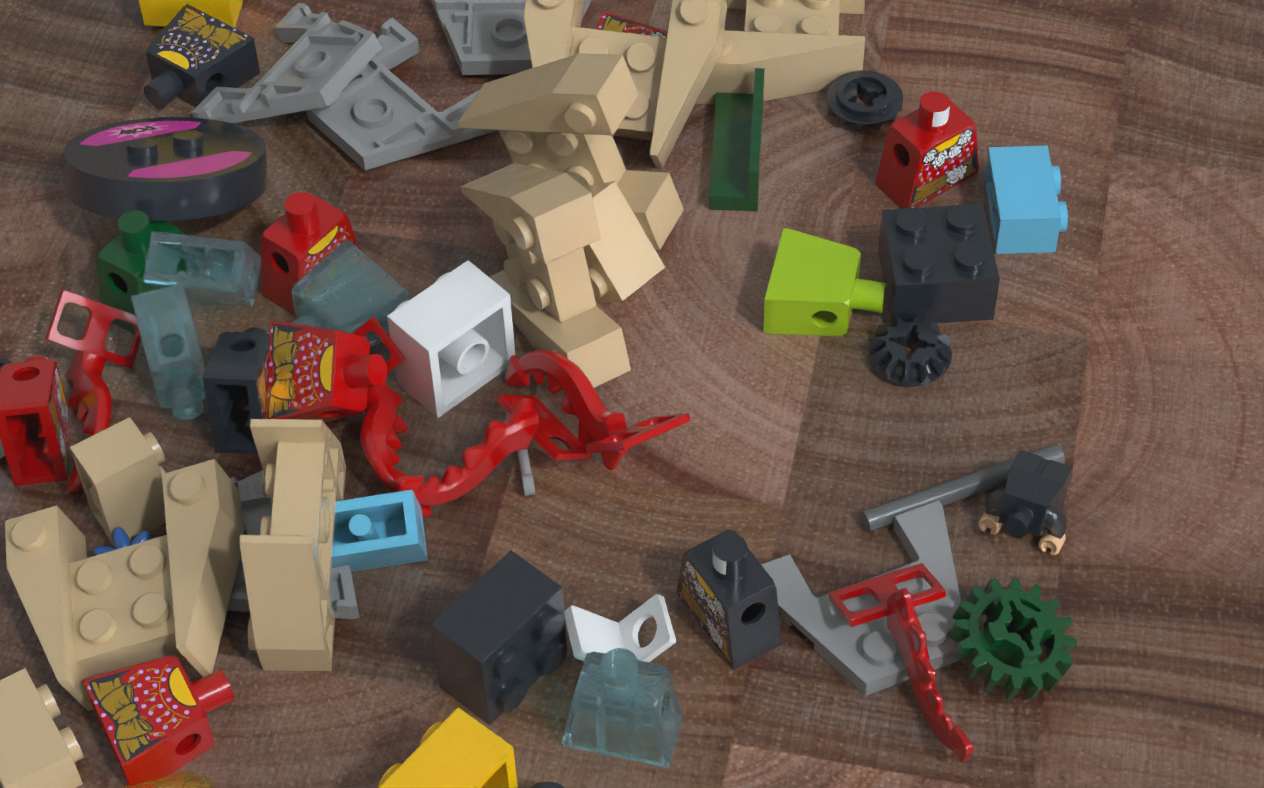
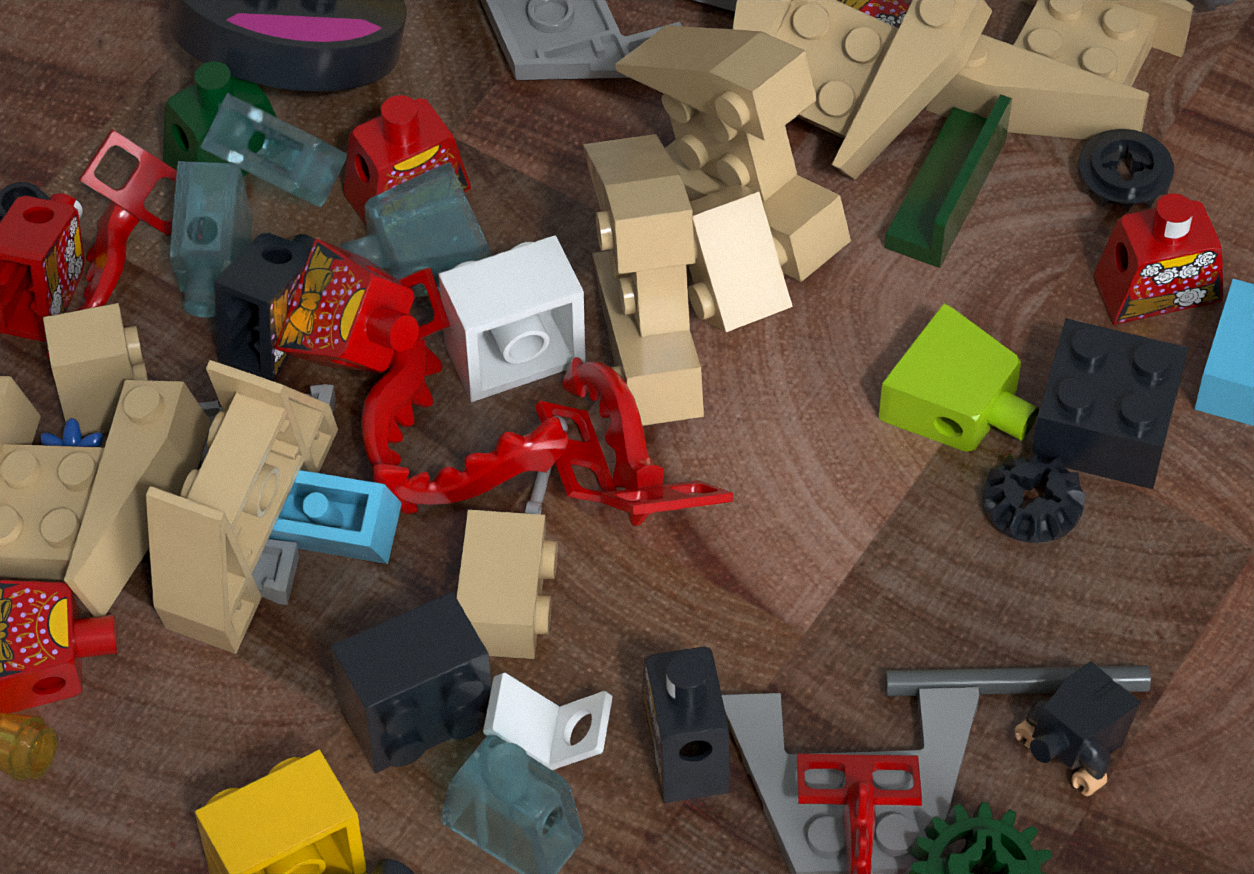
camera: 20 degrees right, 5 degrees up
none -> tan brick [457,510,558,659]

